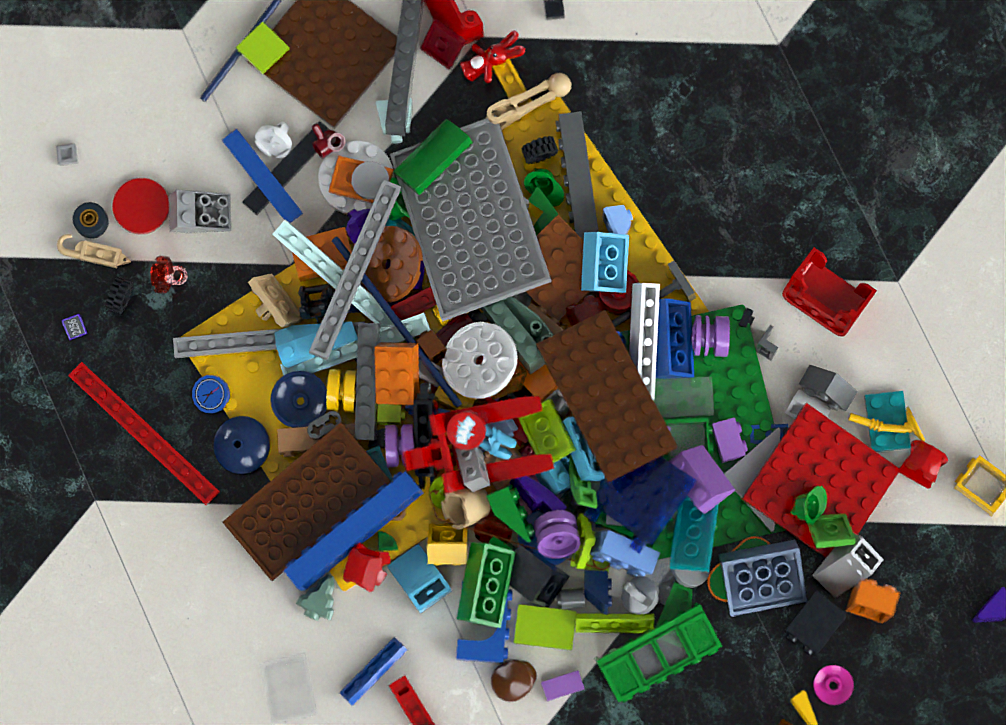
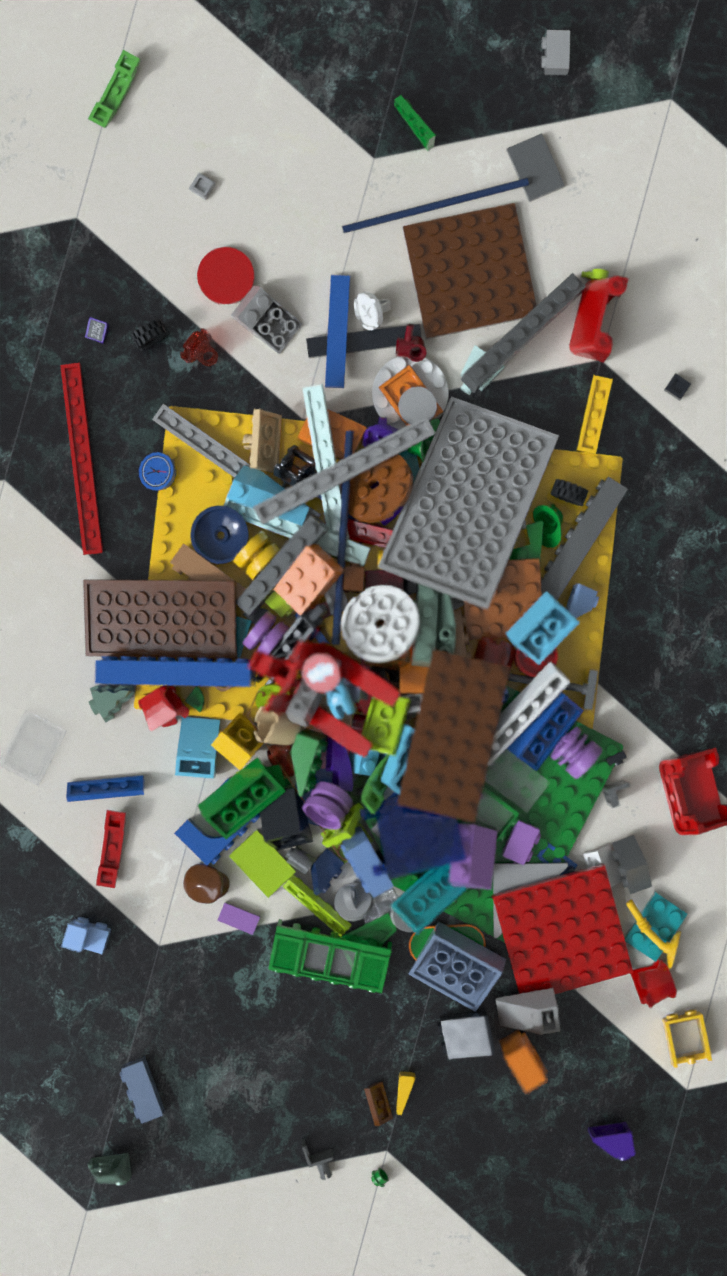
camera: 40 degrees right, 10 degrees up
tan plate [57,234,131,269] -> none
black wheel [72,202,109,239] -> none
dark blue dish [214,416,270,474] -> none
lime tile [236,22,289,75] -> none
dark grey beam [307,411,342,440] -> none
green slope [393,119,473,195] -> none
dark red plate [420,19,466,70] -> none
red animal [460,30,525,83] -> none
tan piece [486,73,571,130] -> none
green piece [791,486,827,525] -> none
bright green plate [807,514,855,548] -> none
dark pink dish [814,665,853,705] -> none

